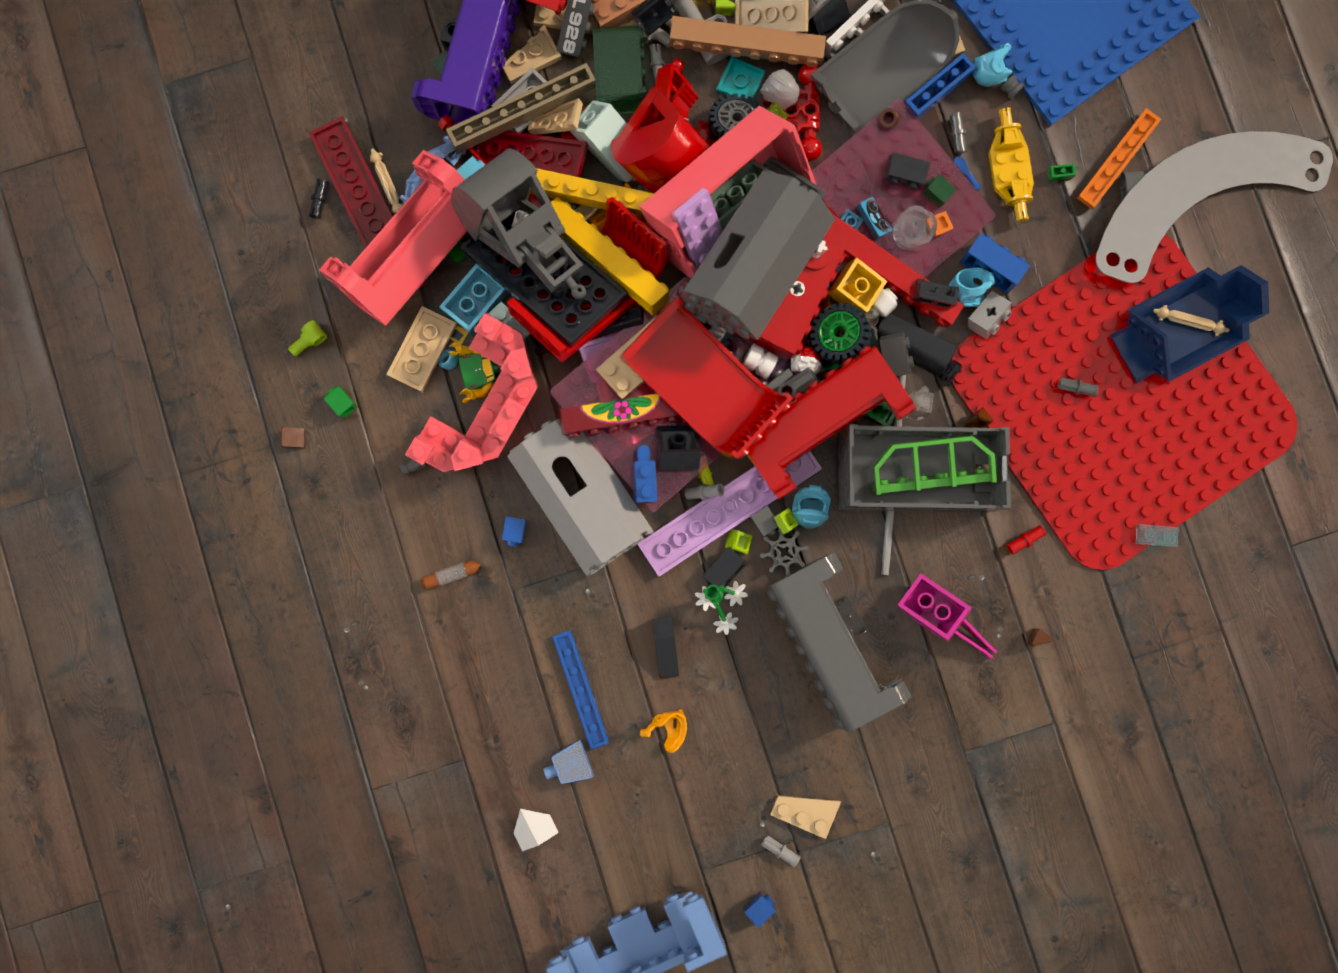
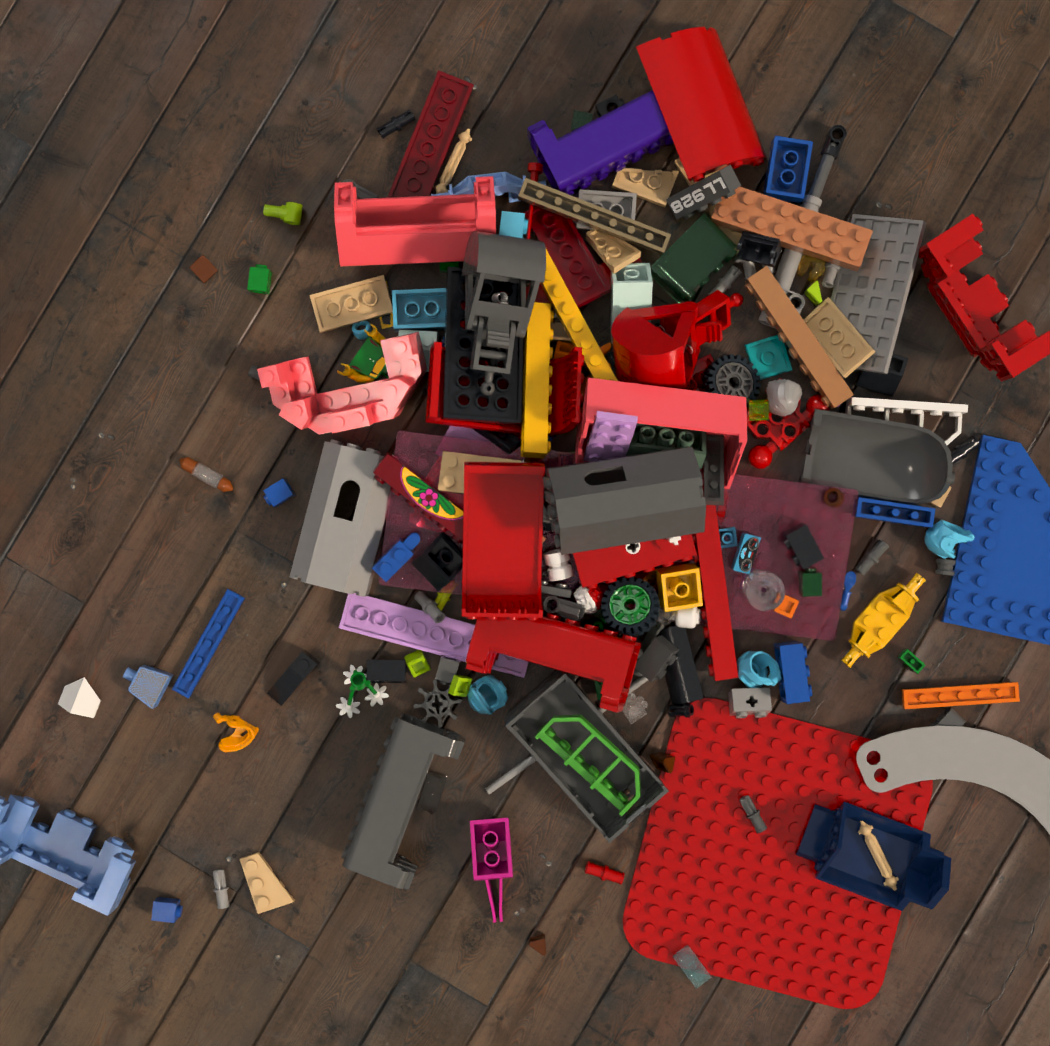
camera: 50 degrees right, 5 degrees up
black hinge [913,278,959,309] -> none

